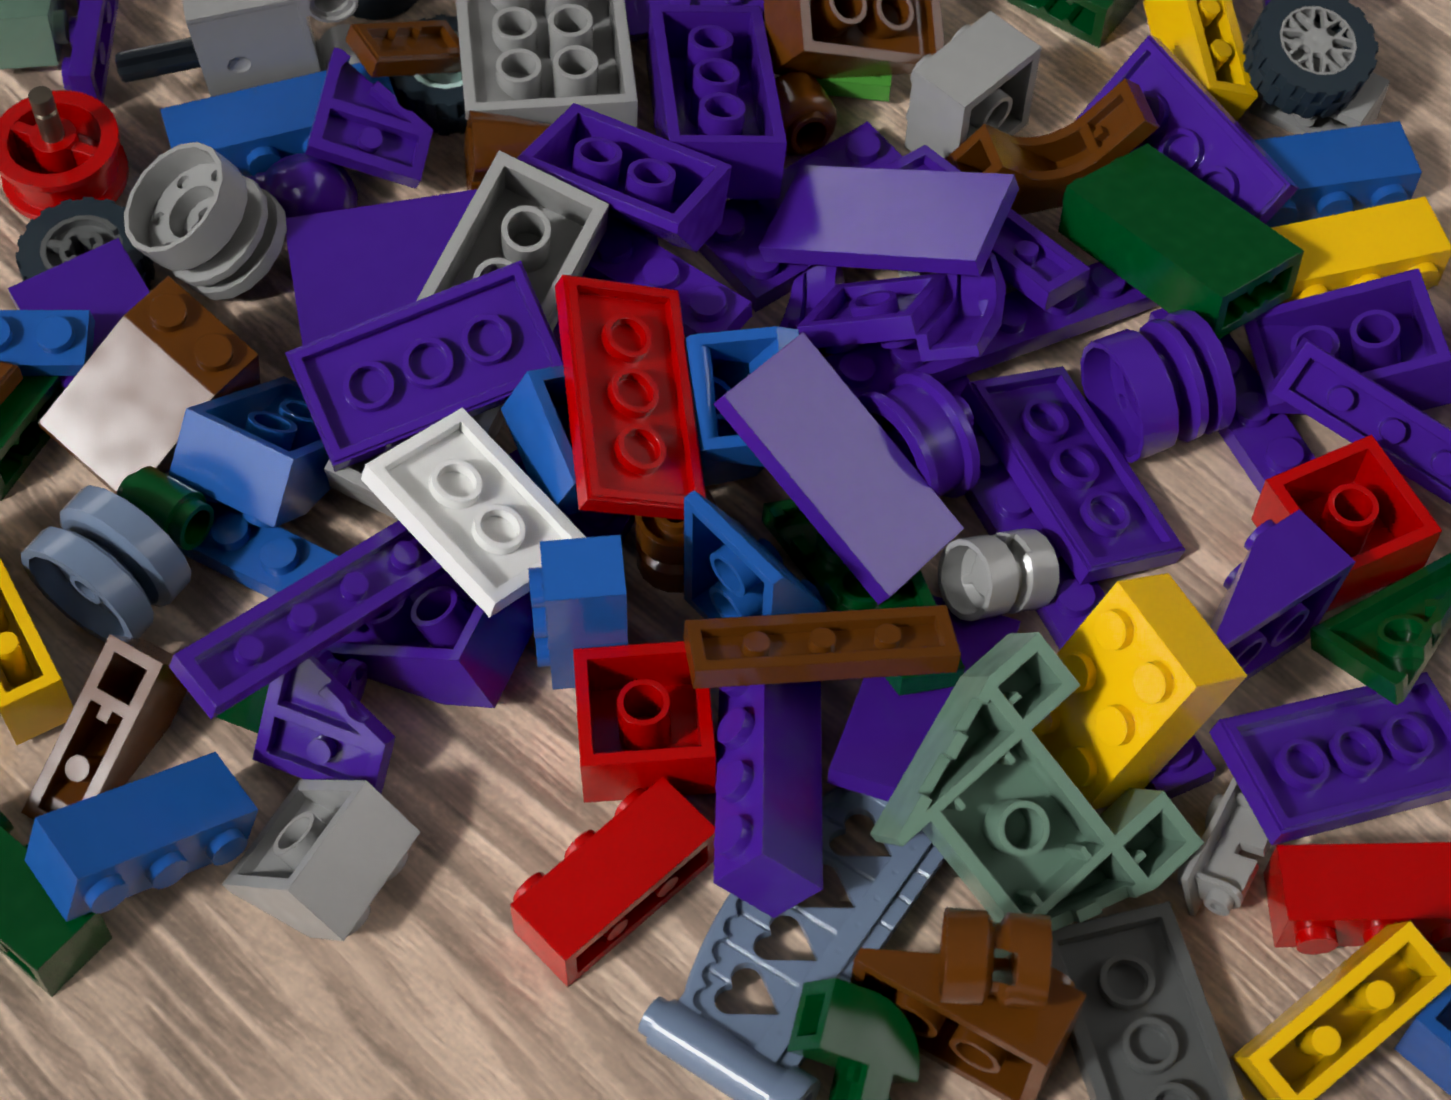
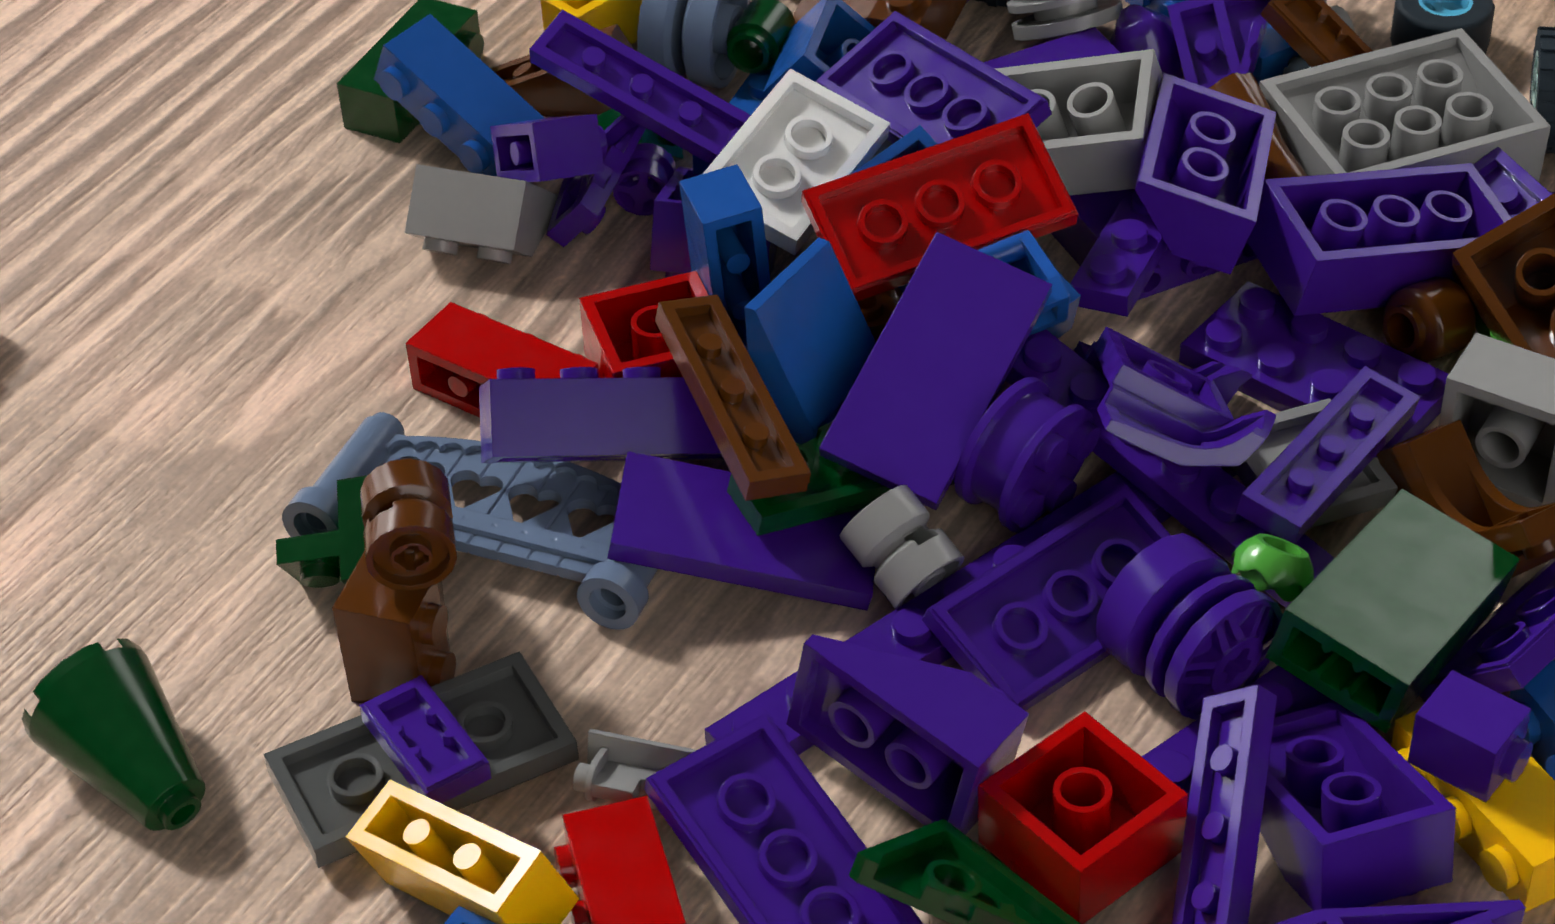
camera: 80 degrees right, 15 degrees down
dark purple tile [759,165,1019,276] -> none
sand green wedge [870,632,1204,958] -> none
yellow brick [1032,573,1247,810] -> none
none -> dark purple plate [359,675,492,804]
none -> dark purple brick [490,114,607,182]
none -> bright green plate [1231,534,1314,602]
none -> dark purple brick [1408,670,1533,802]

